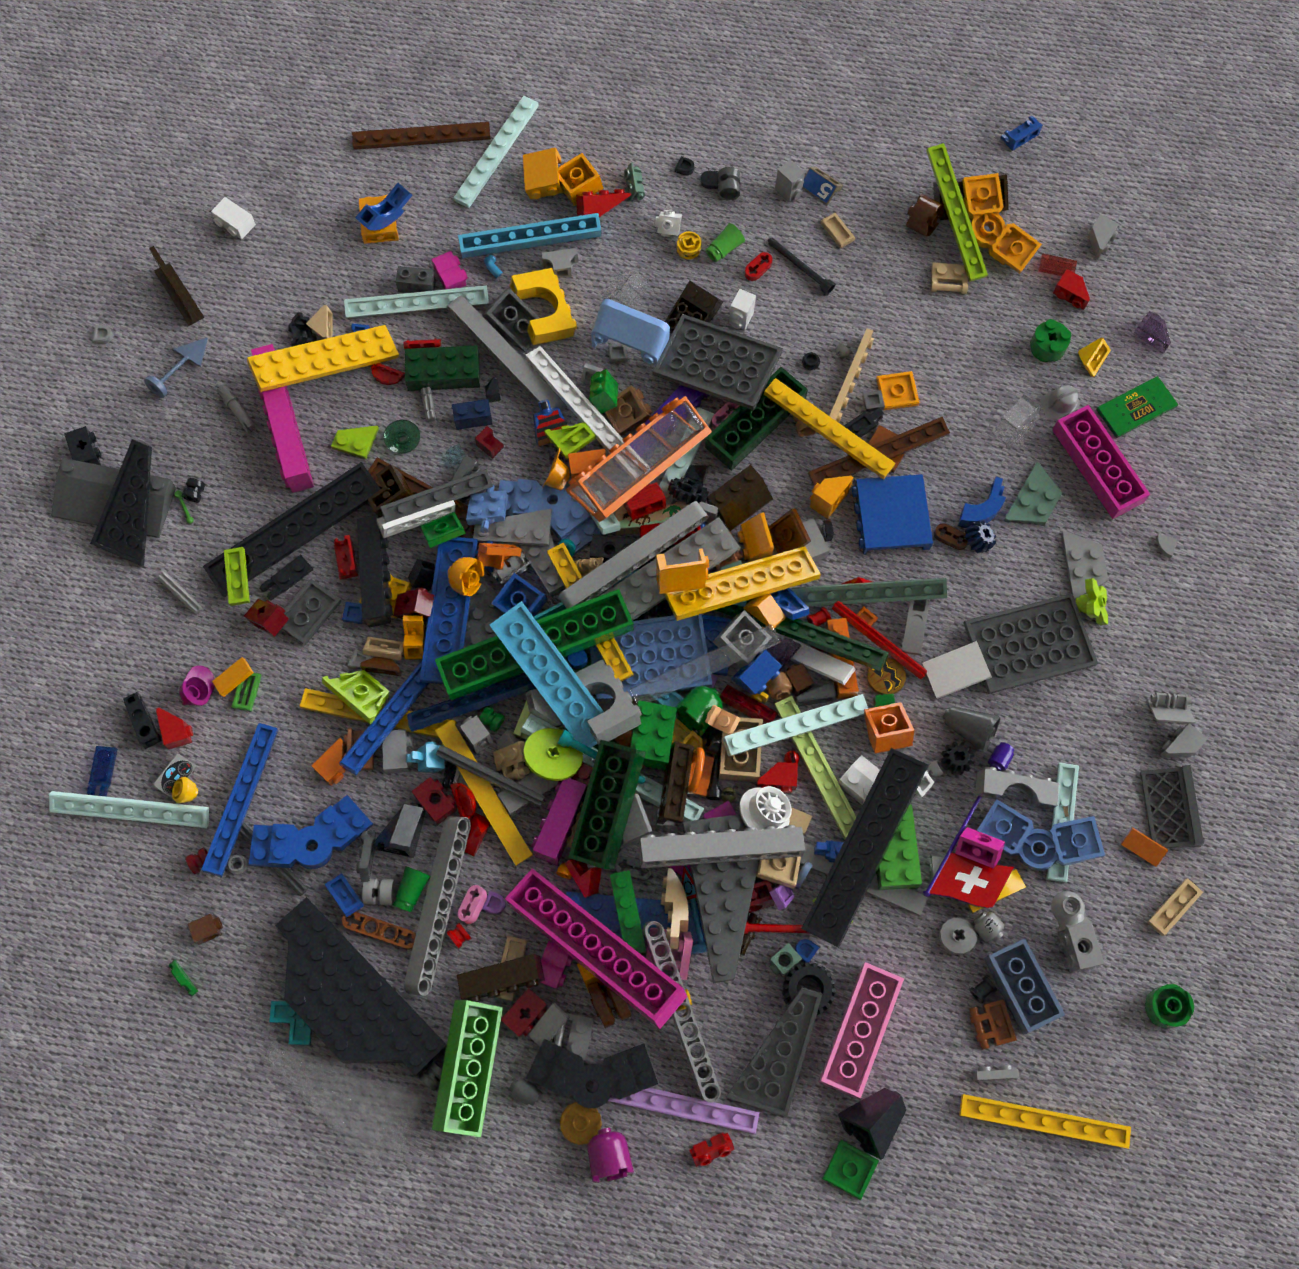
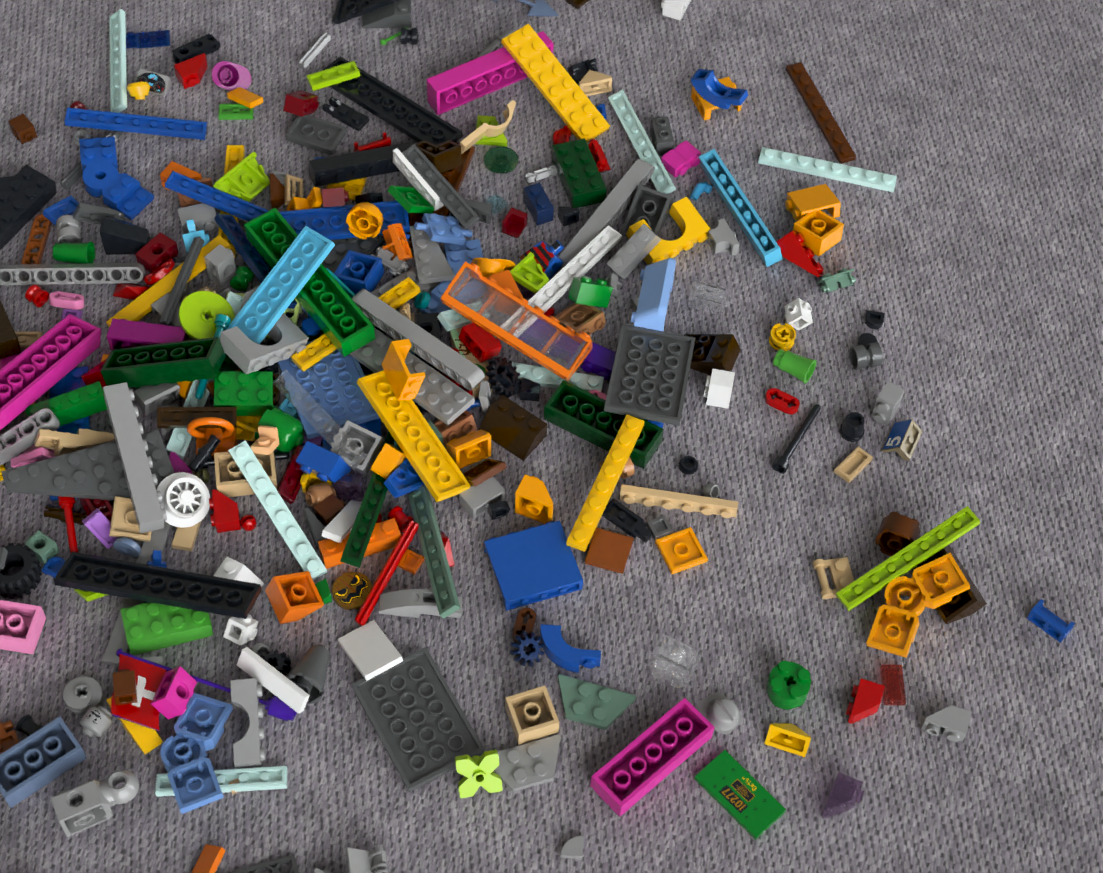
camera: 75 degrees right, 15 degrees down
yellowish green plate [774,696,856,840] -> none
reddish brown plate [808,417,950,486] -> none
none -> reddish brown brick [113,669,138,705]
none -> black pin [188,434,221,473]
none -> white tile [237,647,310,714]
none -> tan piece [459,100,516,154]
none -> tan brick [505,686,559,745]
none -> light grey brick [607,224,662,279]
none -> black piece [839,412,865,443]

